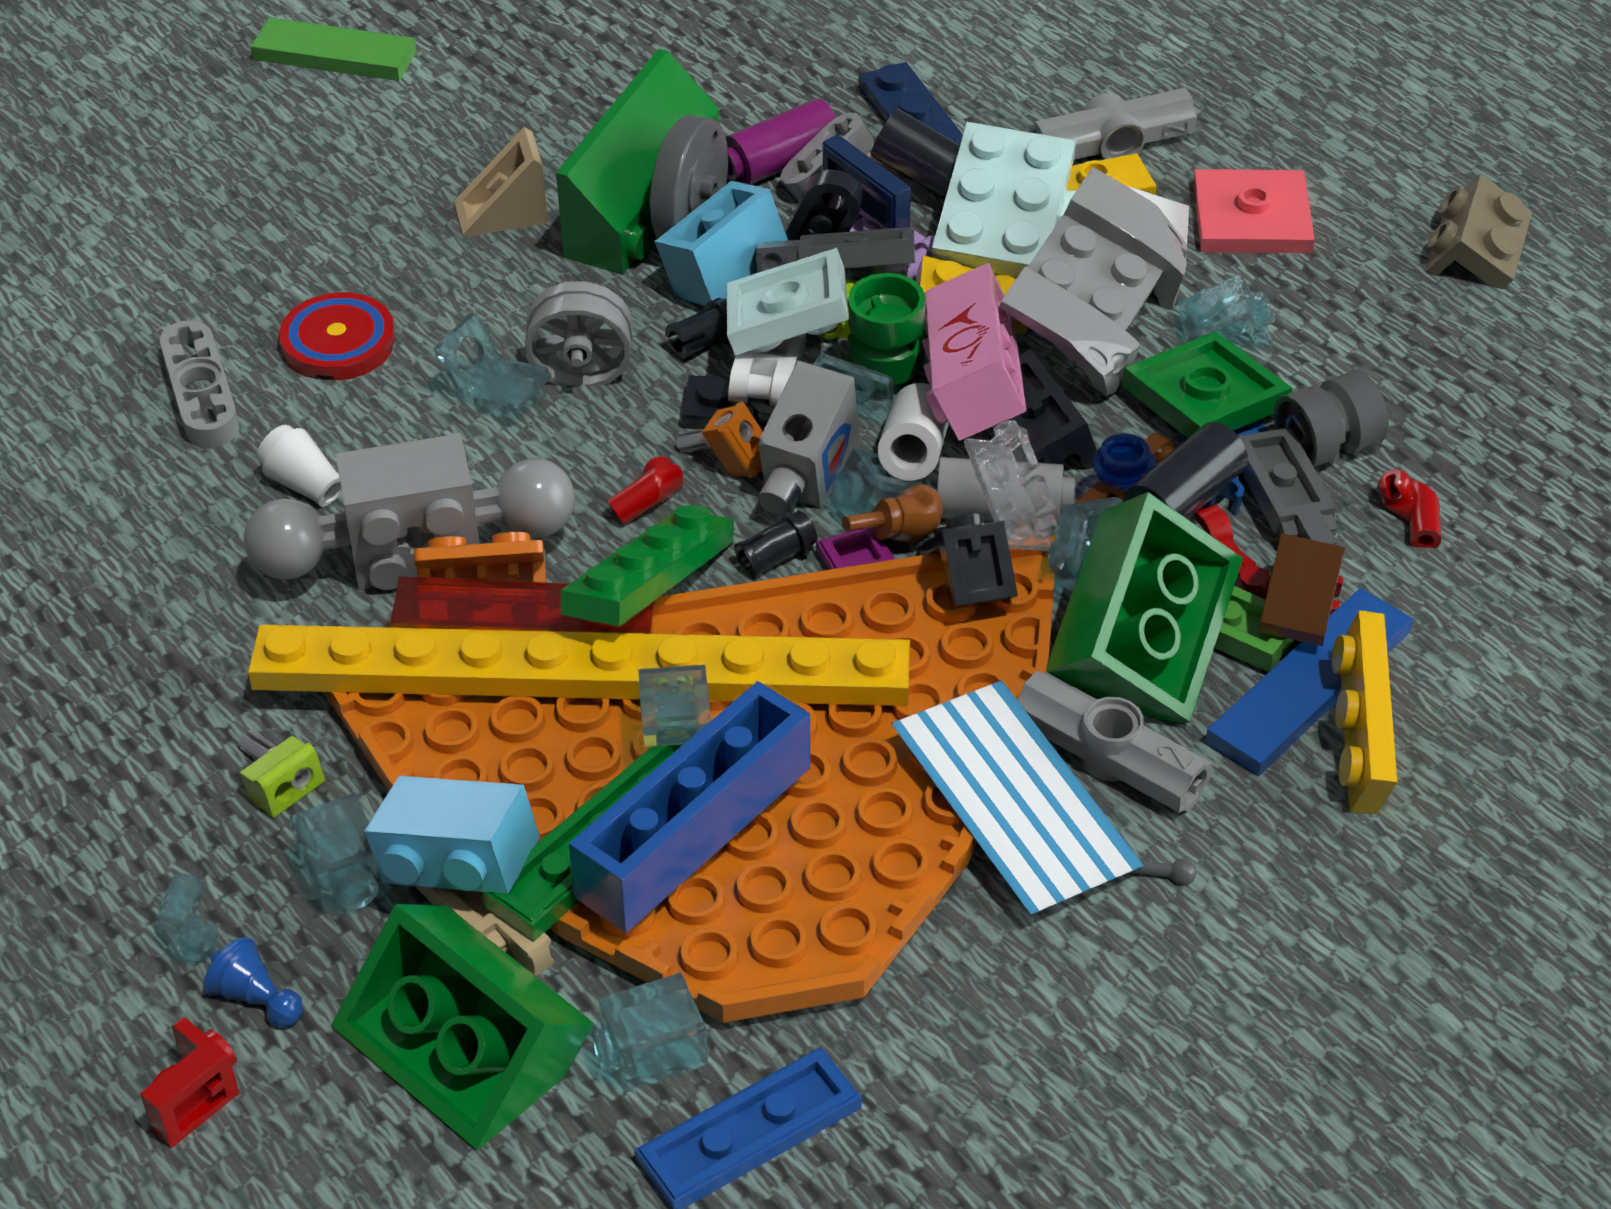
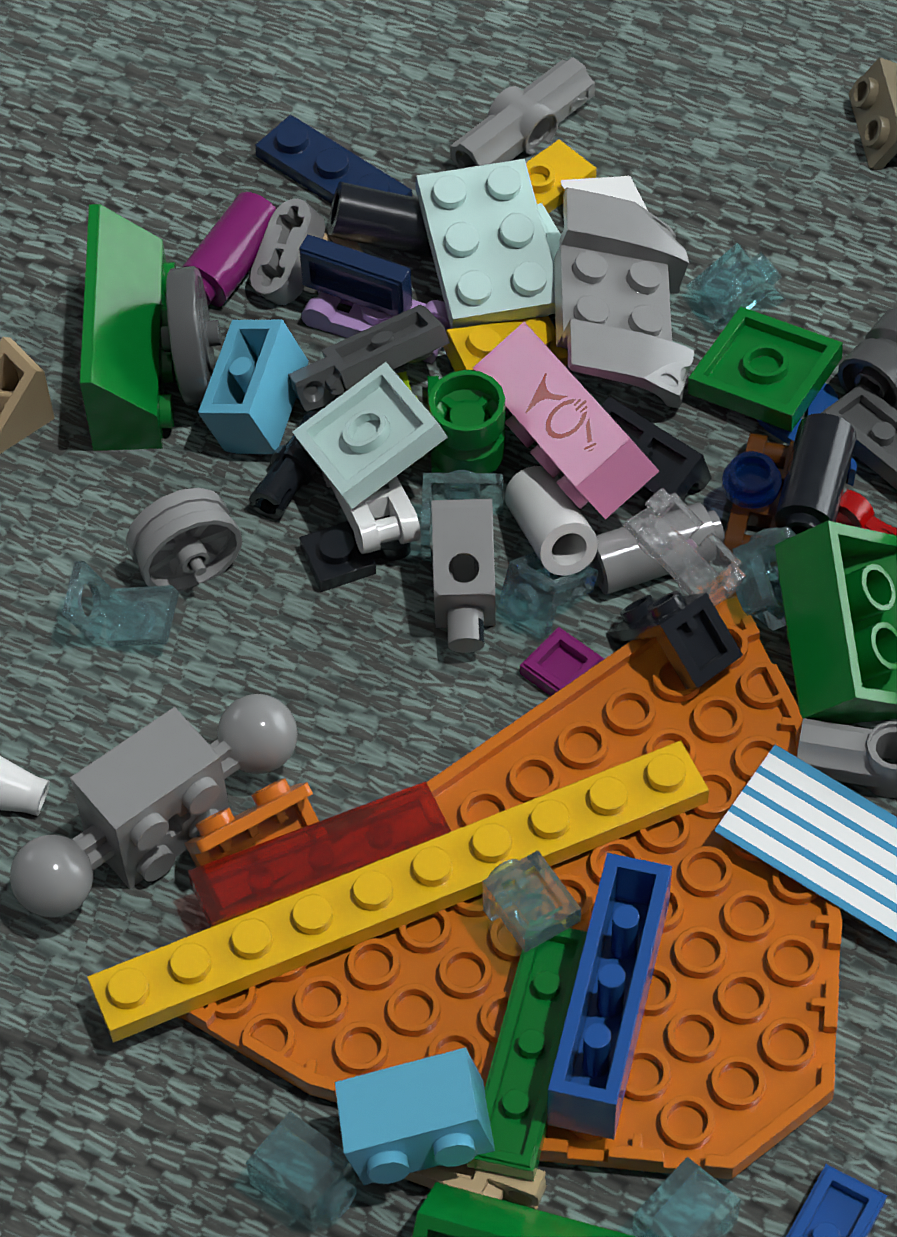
camera: 25 degrees left, 10 degrees up
lime piece [239,730,326,818] -> none
green plate [561,505,734,627] -> none
red arm [606,456,683,526] -> none
orange piece [676,401,763,478] -> none
black pin [734,510,818,579] -> none
black plate [785,170,863,241] -> none
dark orange piece [842,484,944,544] -> none
coral plate [1193,169,1315,253] -> none

